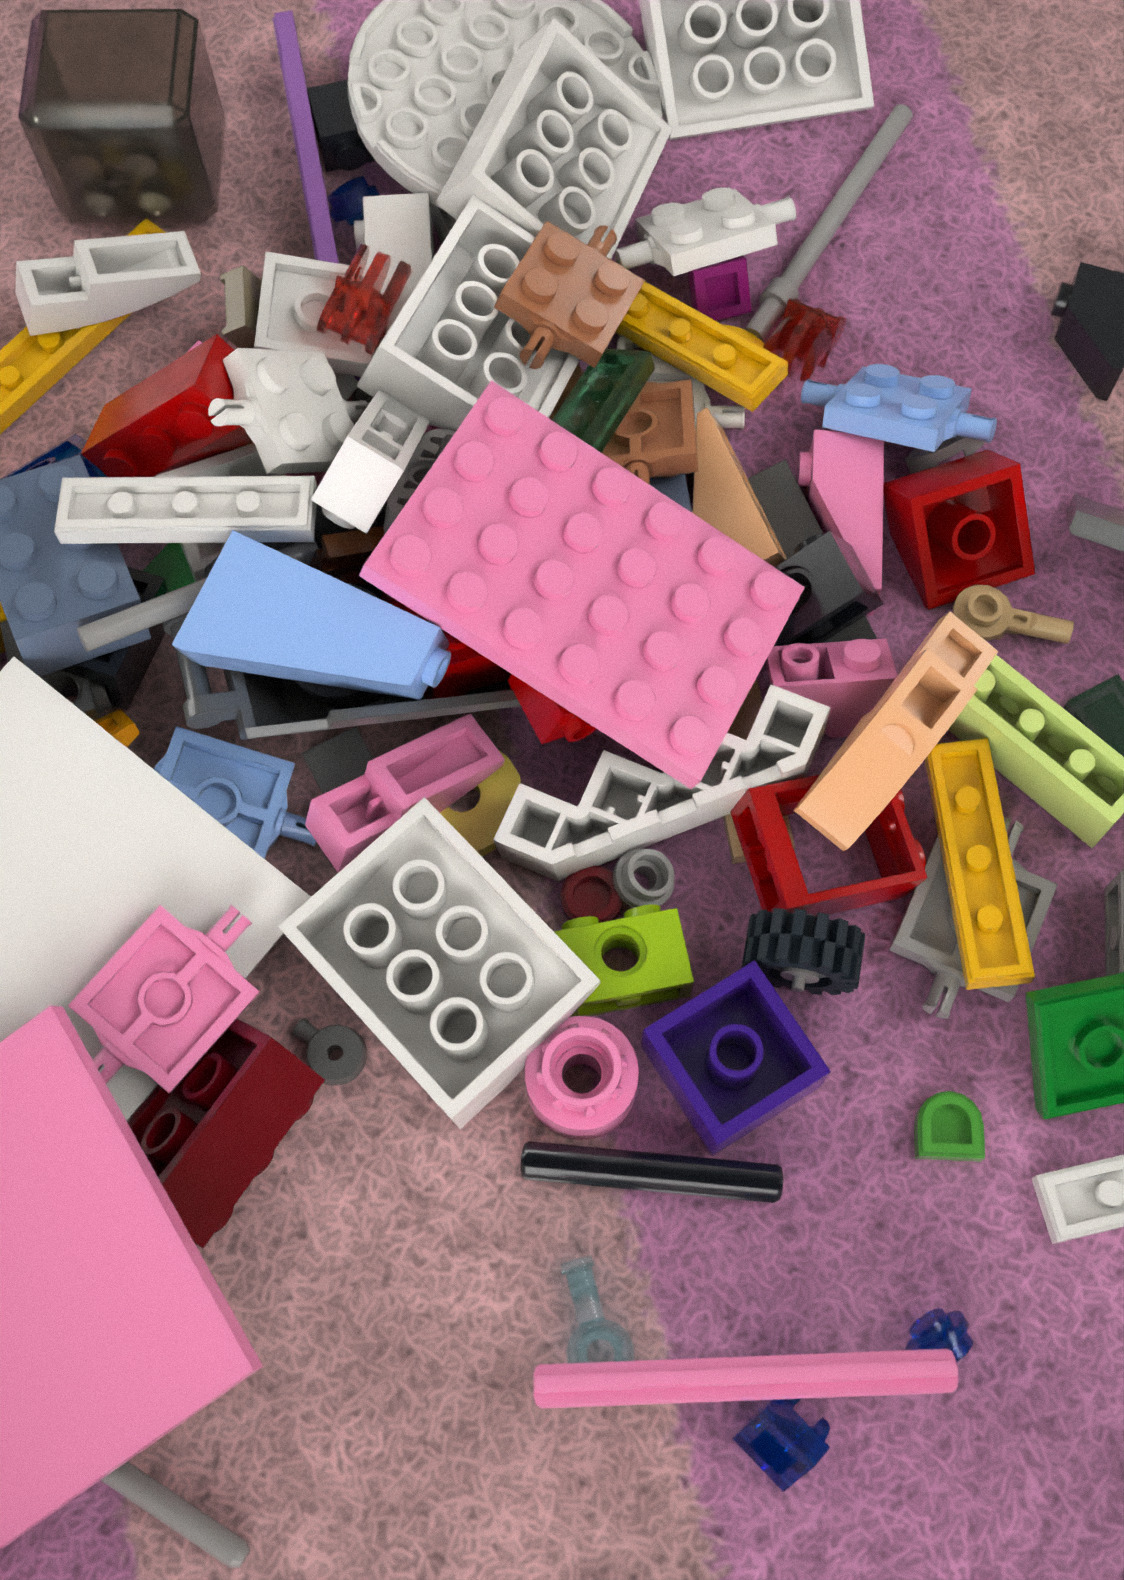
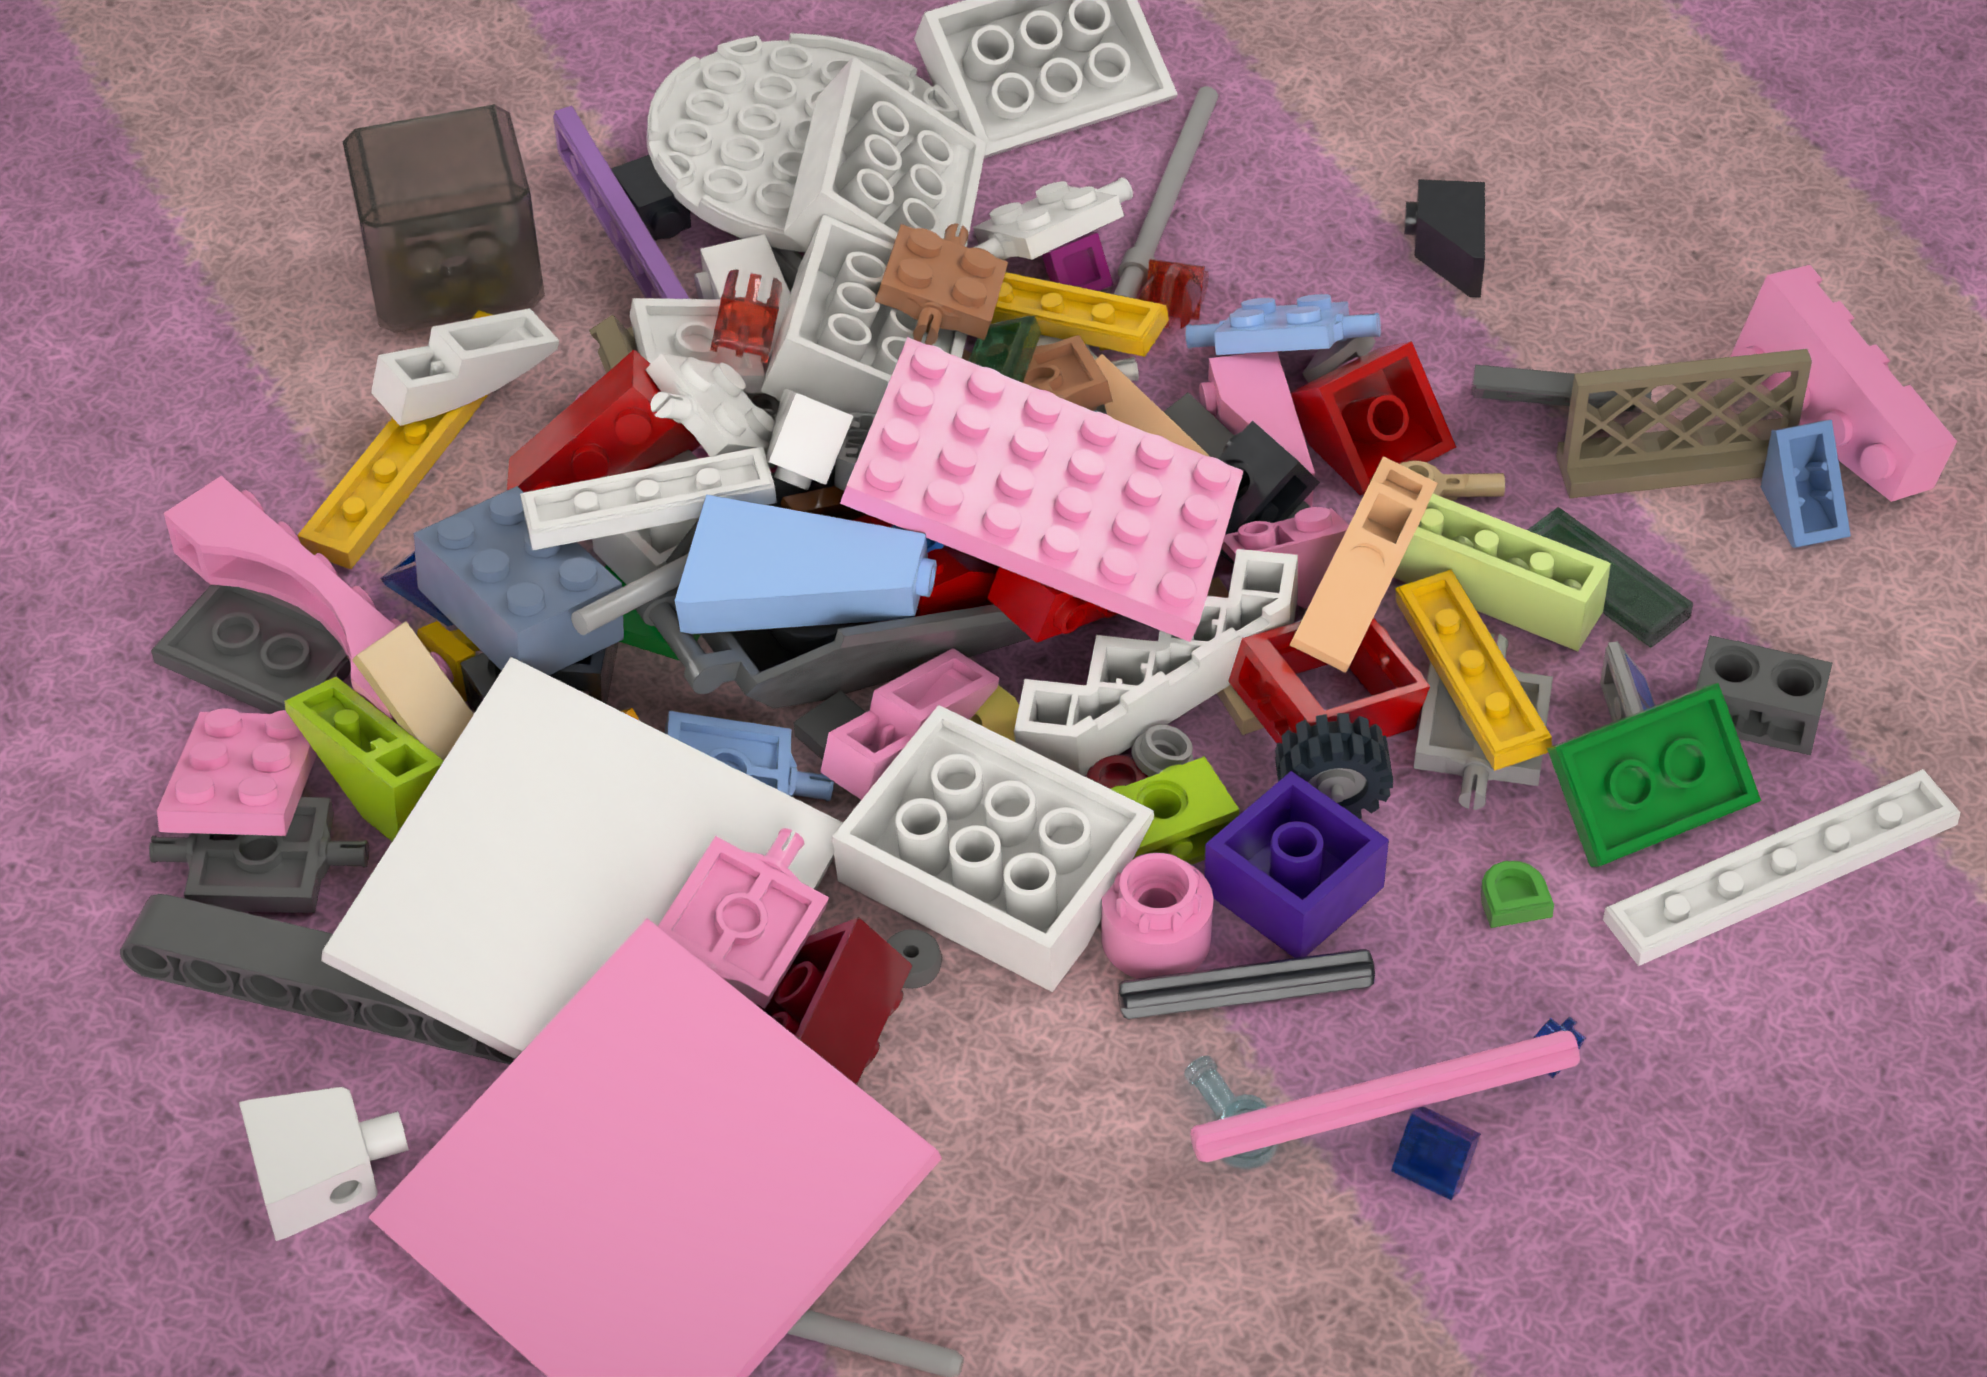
camera: 15 degrees left, 20 degrees down
clear blue plate [327,176,380,225] -> none

